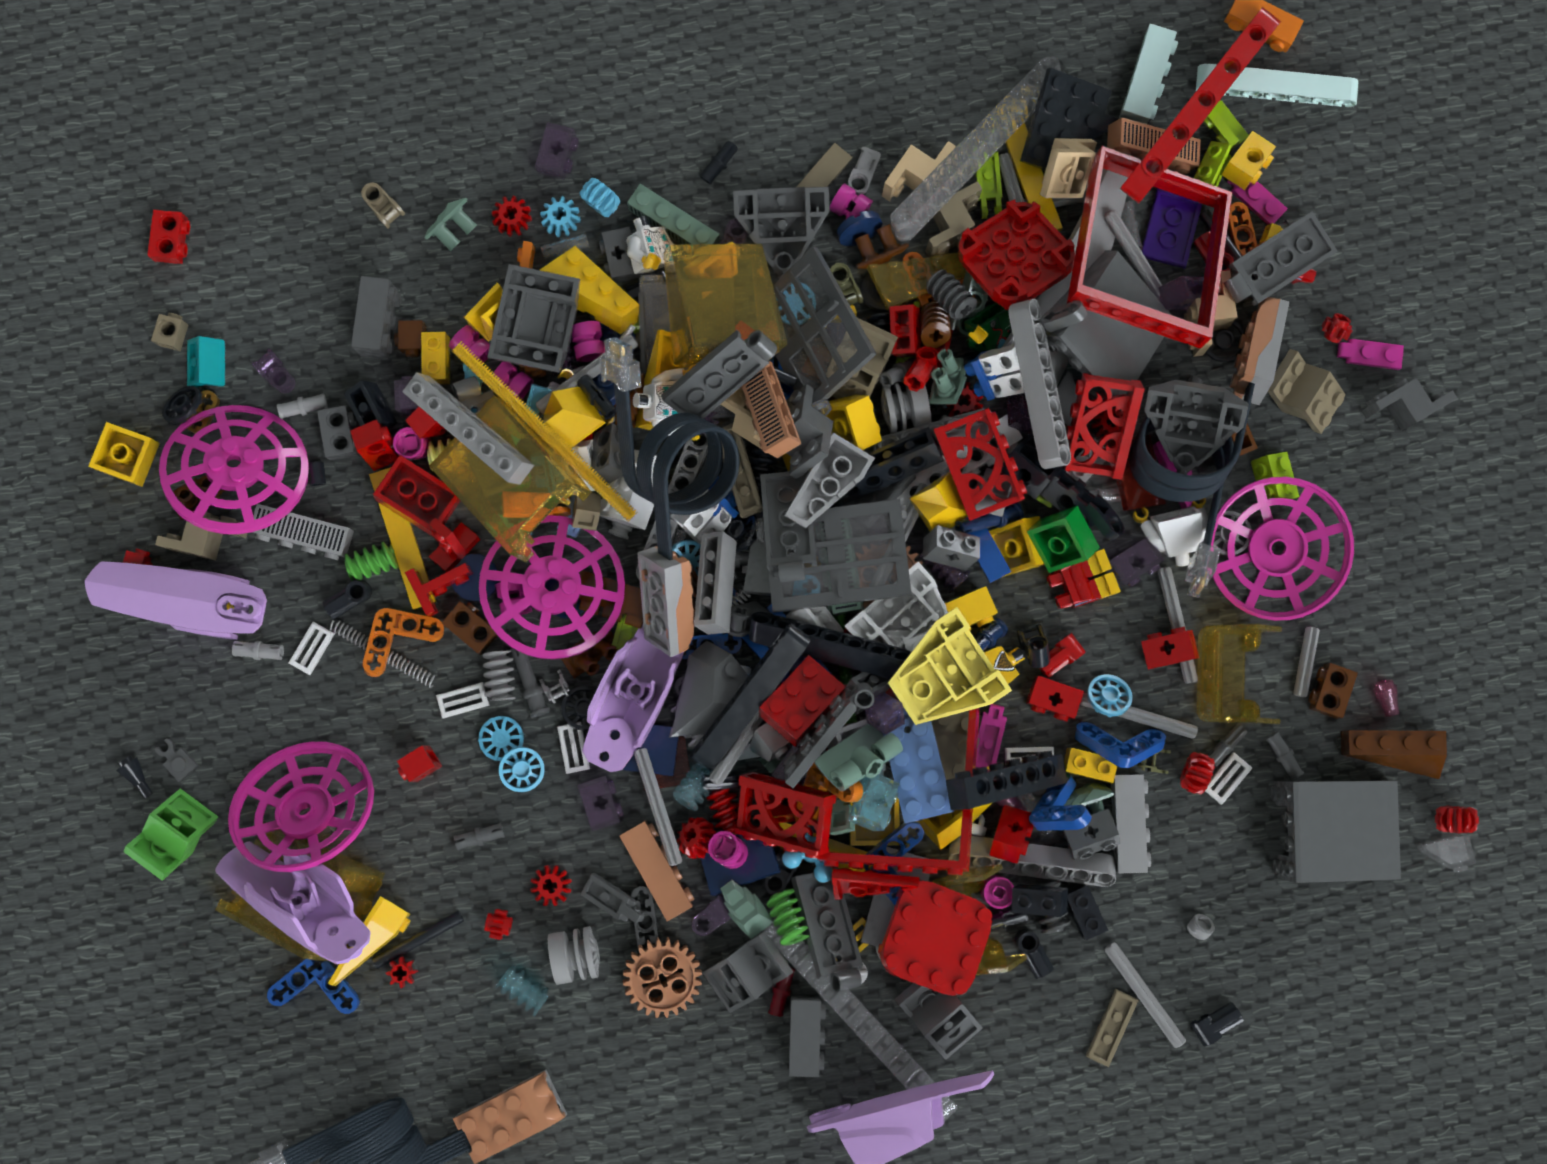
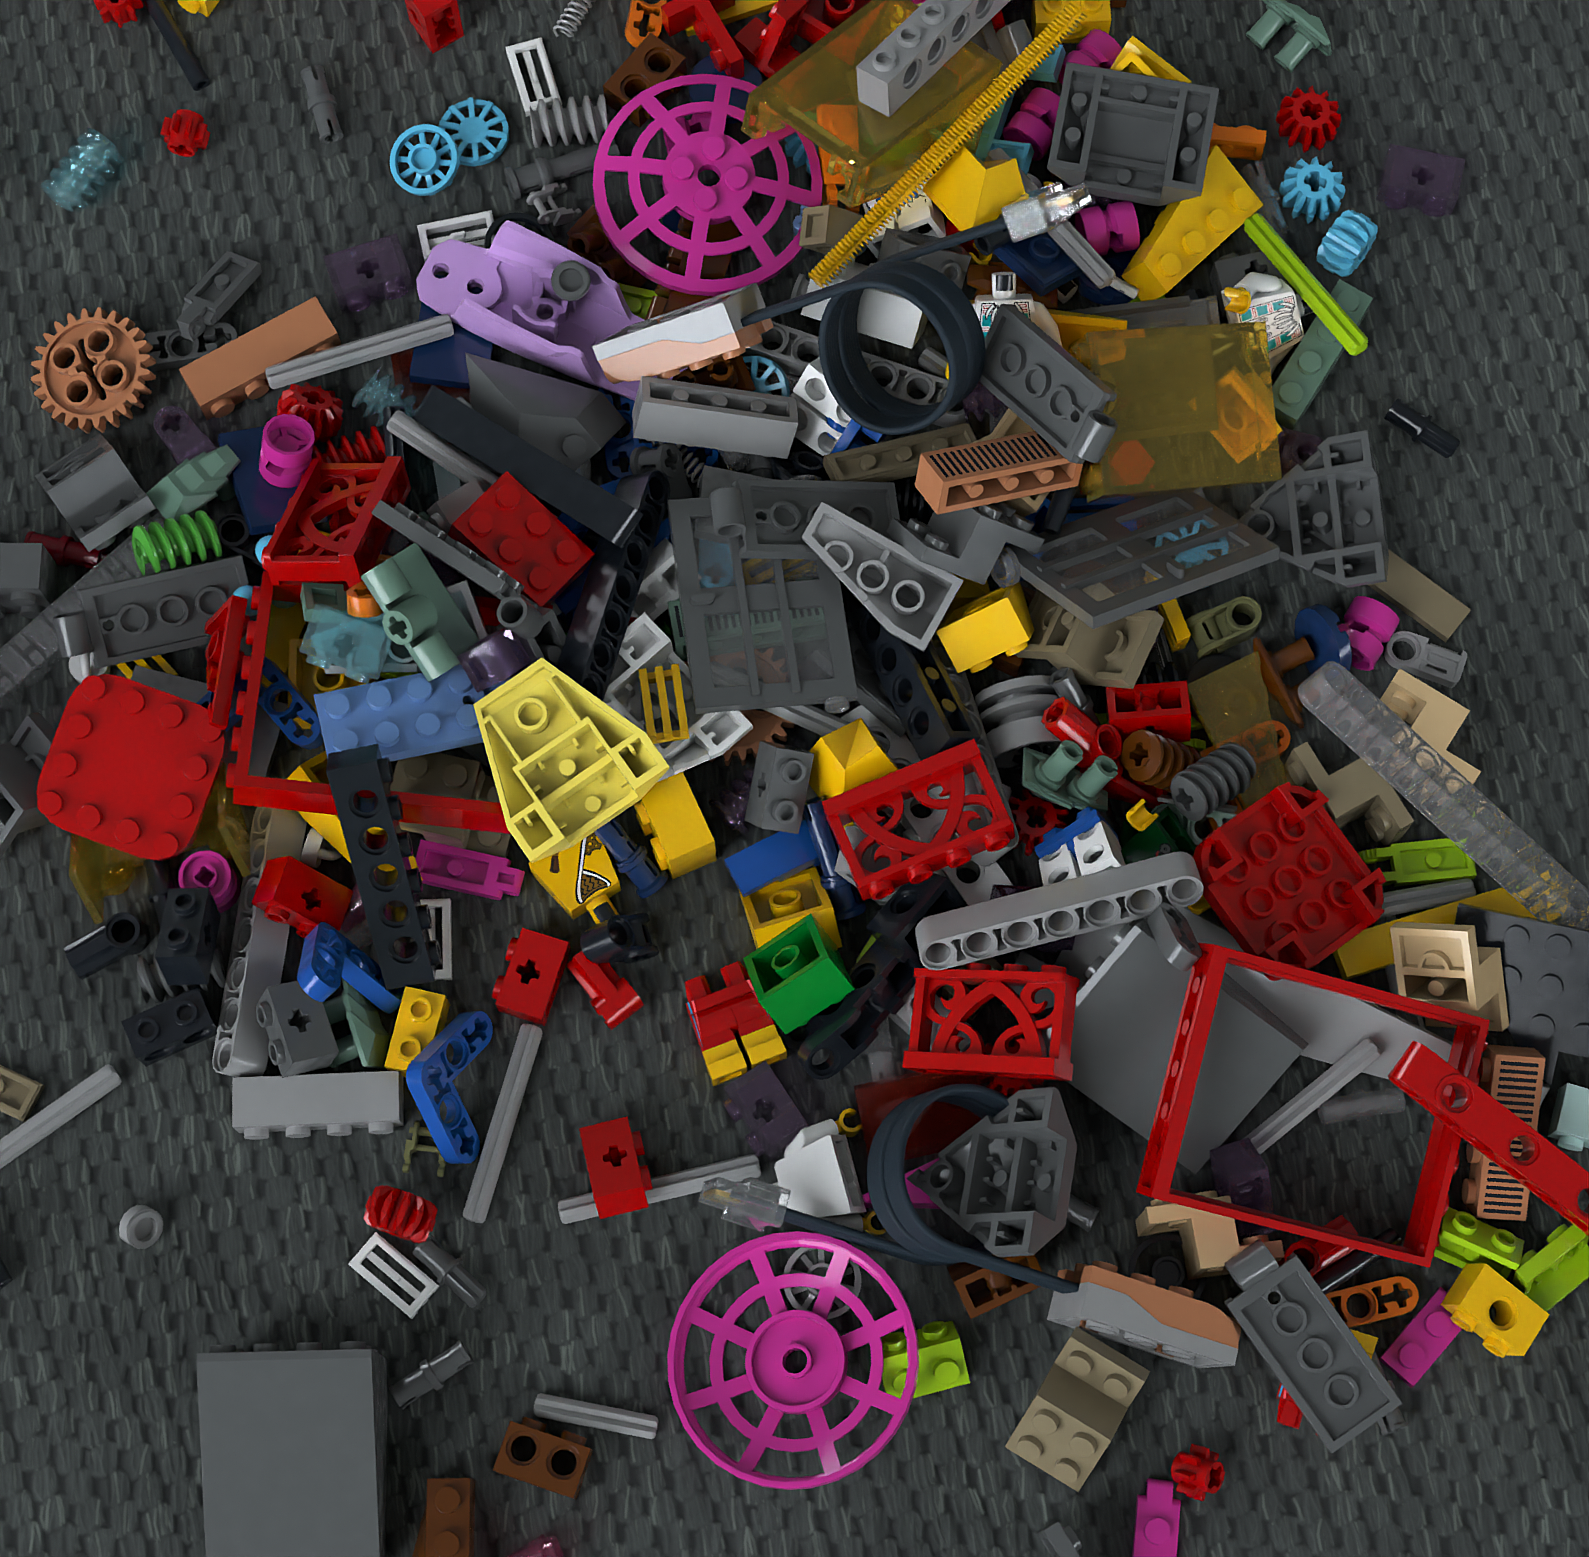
camera: 90 degrees right, 10 degrees down
red gear [530,865,572,906] -> none
light grey wheel [548,926,600,985] -> none
medium azure wheel [1087,674,1132,717] -> none
dark purple tile [1141,189,1202,269] -> none
clear yellow windscreen [1197,624,1282,724] -> none
none -> dark grey tile [551,260,591,302]
none -> yellow tile [638,663,690,744]
none -> lime axle [1244,213,1368,356]

